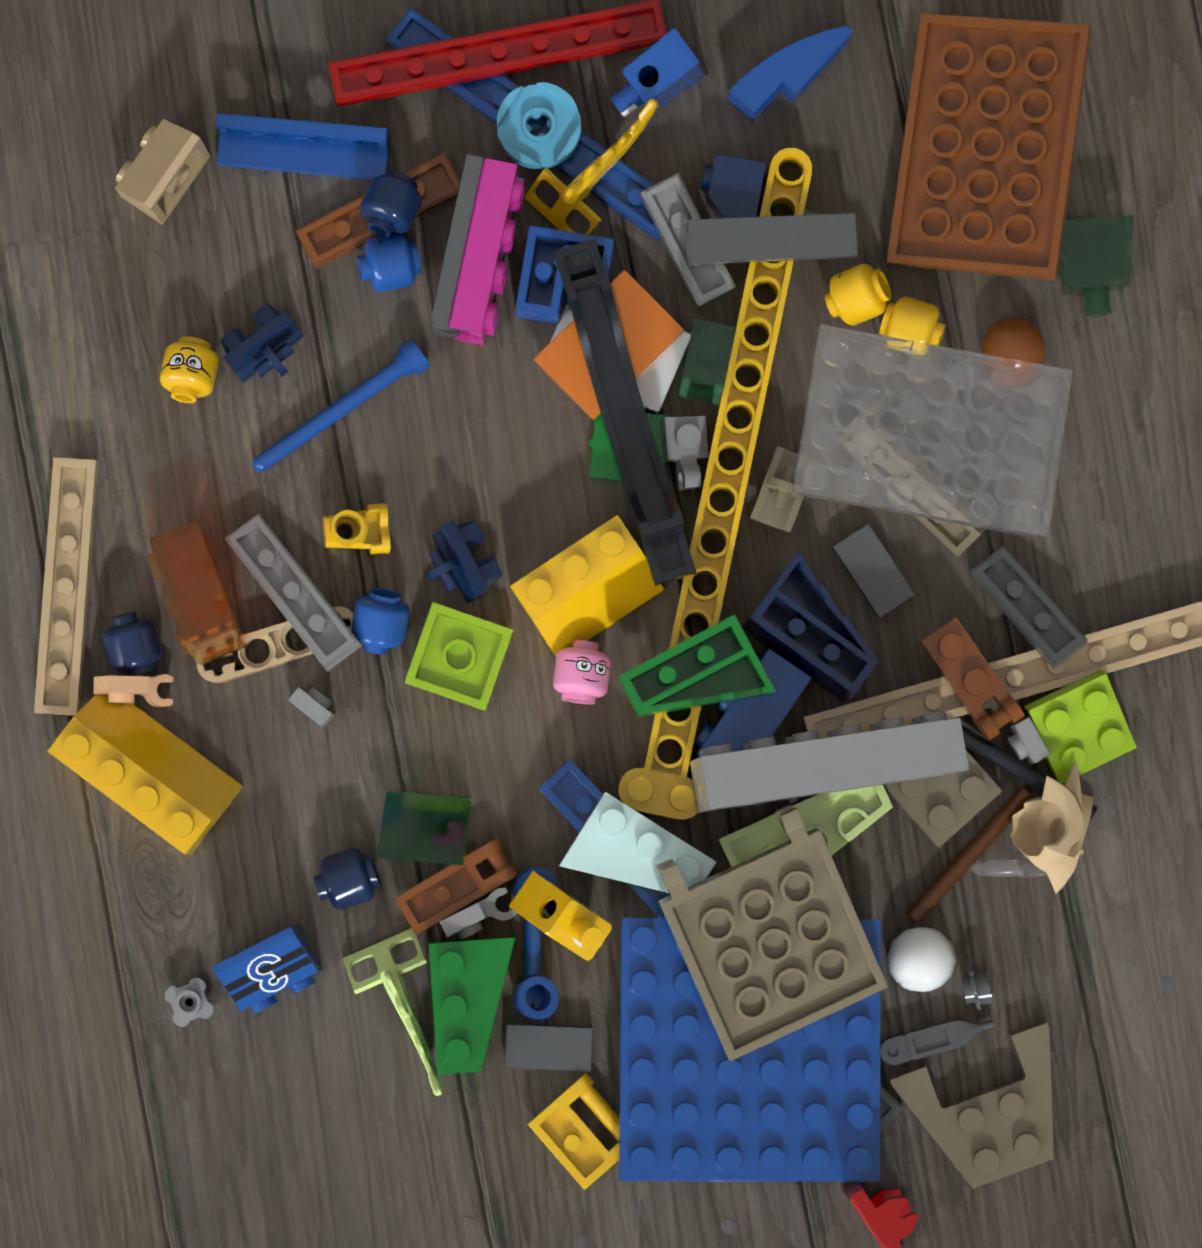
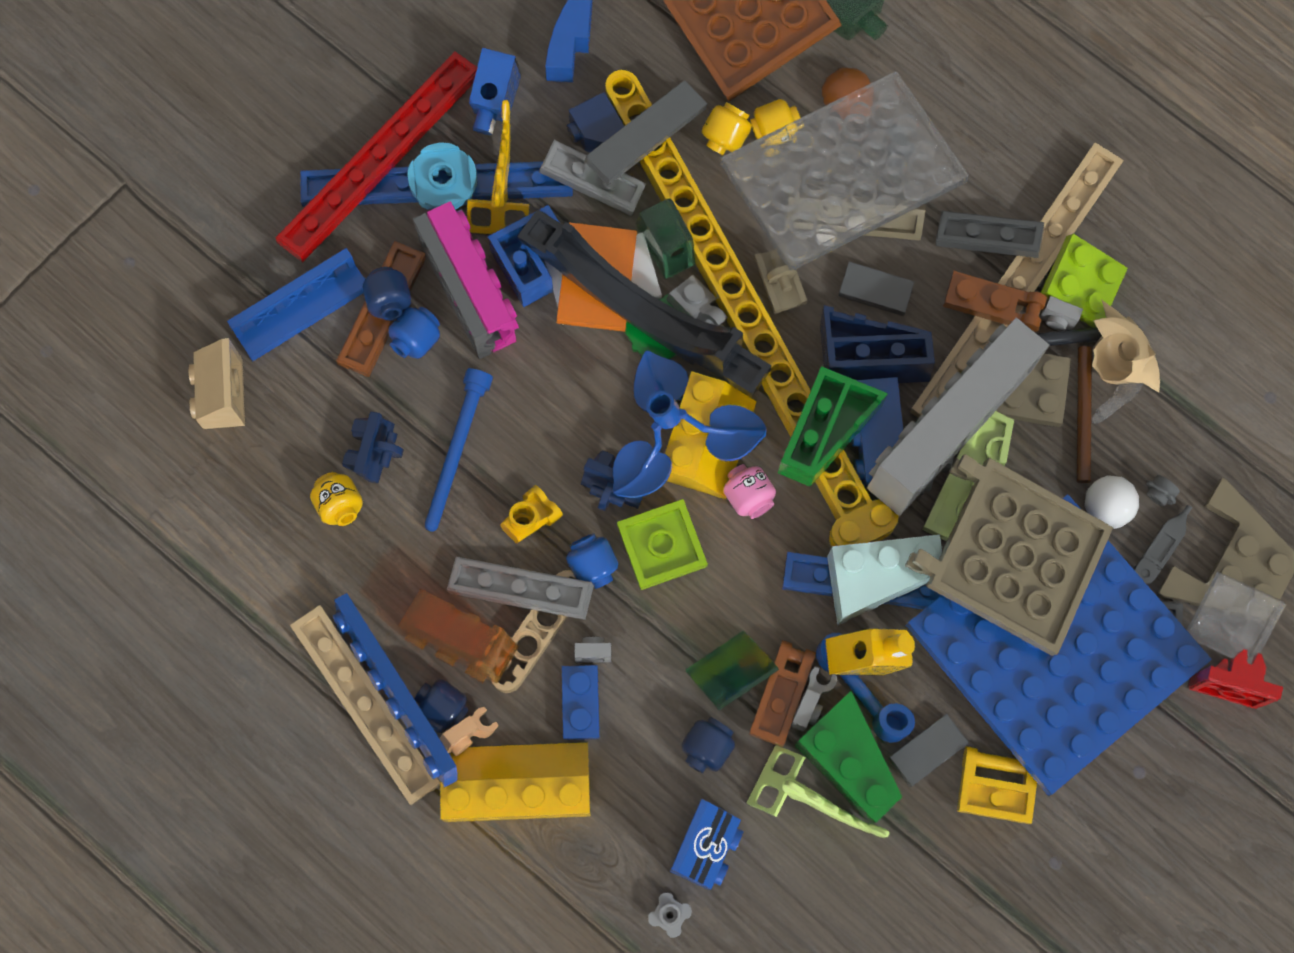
camera: 40 degrees left, 10 degrees down
none -> blue plate [332,593,458,787]
none -> blue plate [562,665,600,740]
none -> blue plant [613,351,767,498]
none -> clear plate [1187,571,1286,664]

